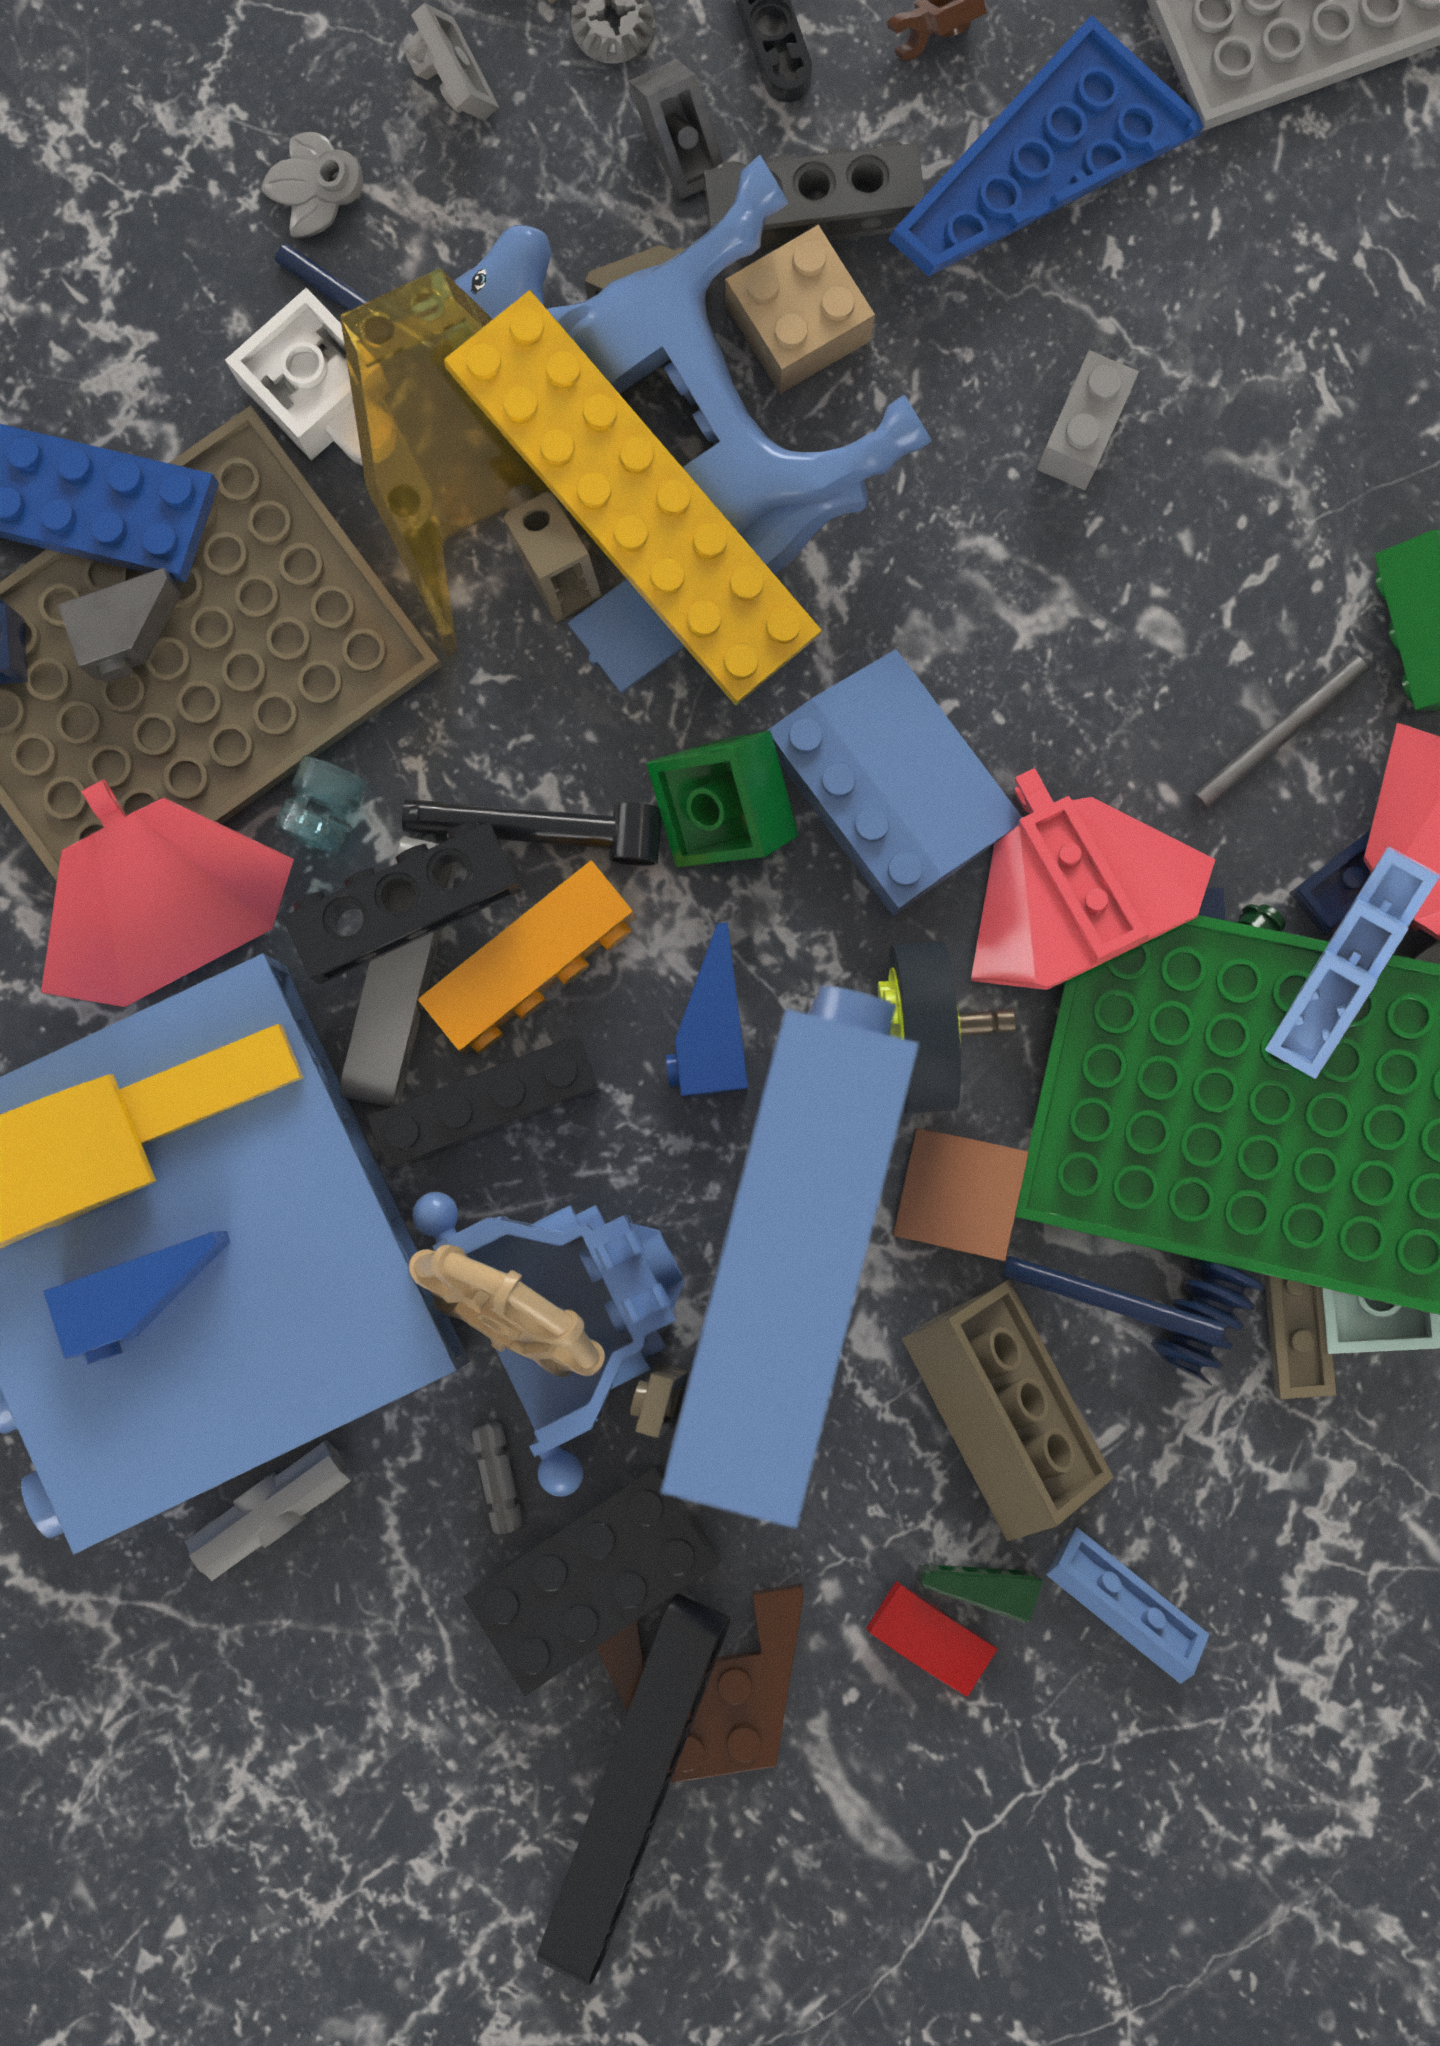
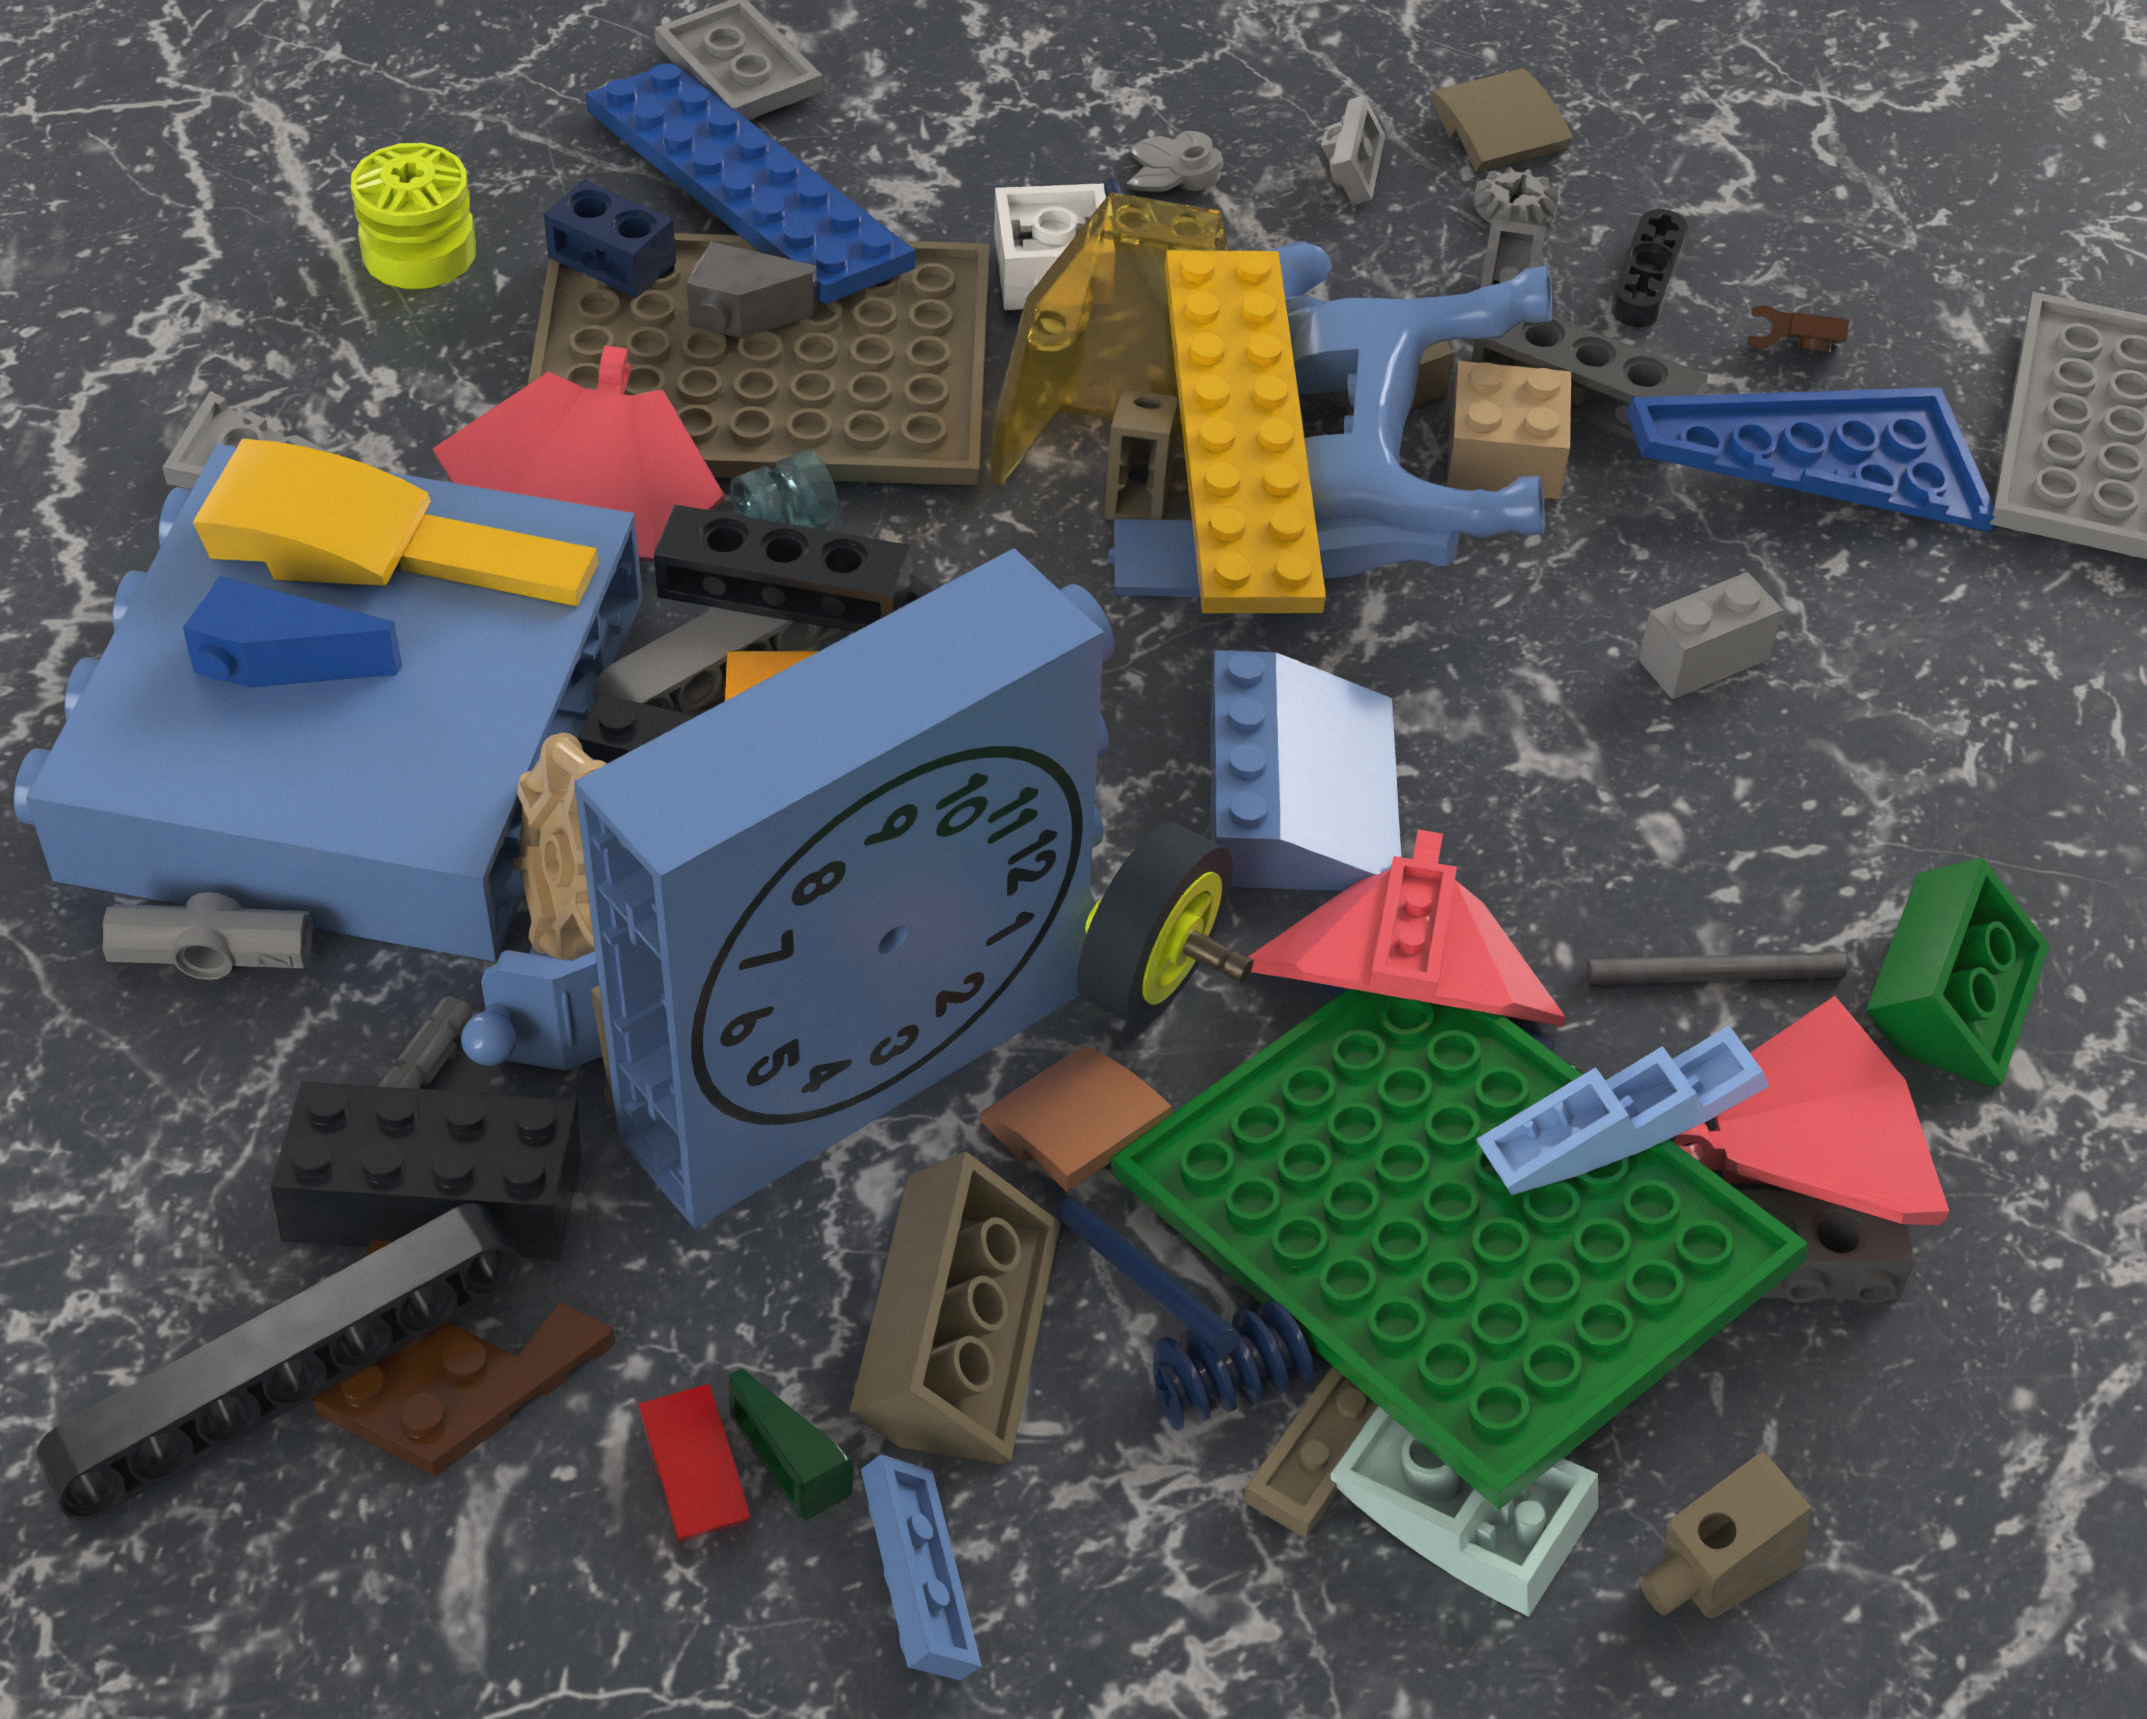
camera: 35 degrees right, 35 degrees down
green slope [646,730,799,868] -> none

